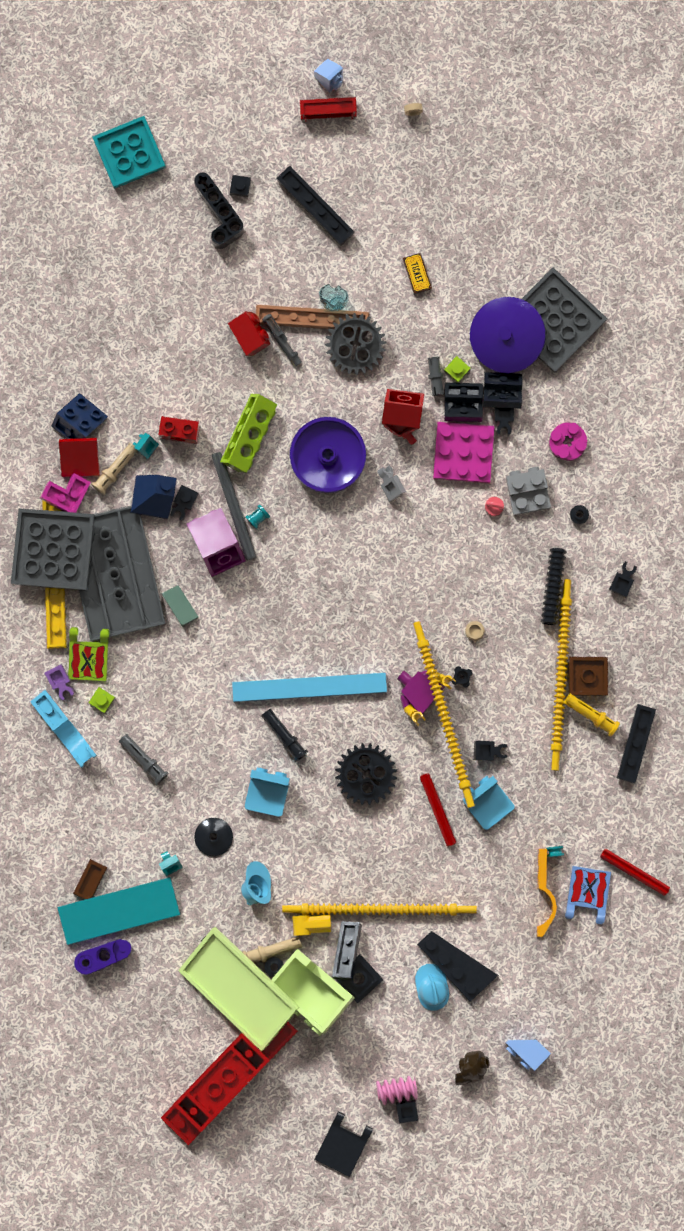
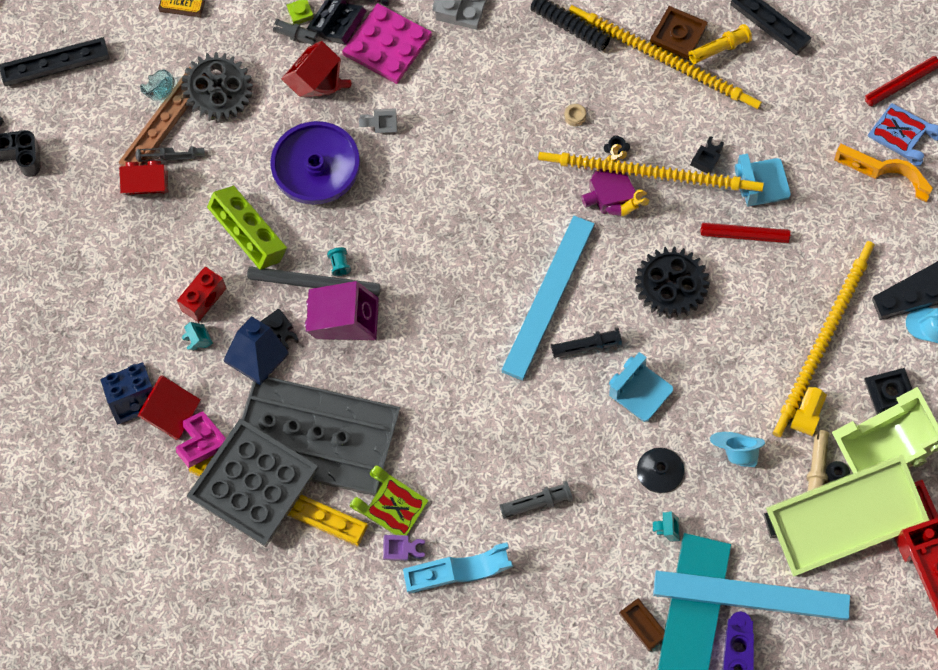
camera: 60 degrees left, 15 degrees down
lime plate [88,687,115,713] -> none
tan pin [91,442,138,495] -> none
sand green slope [162,585,198,627] -> none
plate [332,921,362,981] -> none
coral tile [485,497,504,516] -> none
teal bush [546,846,564,857] -> none
none -> medium azure tile [653,570,850,621]

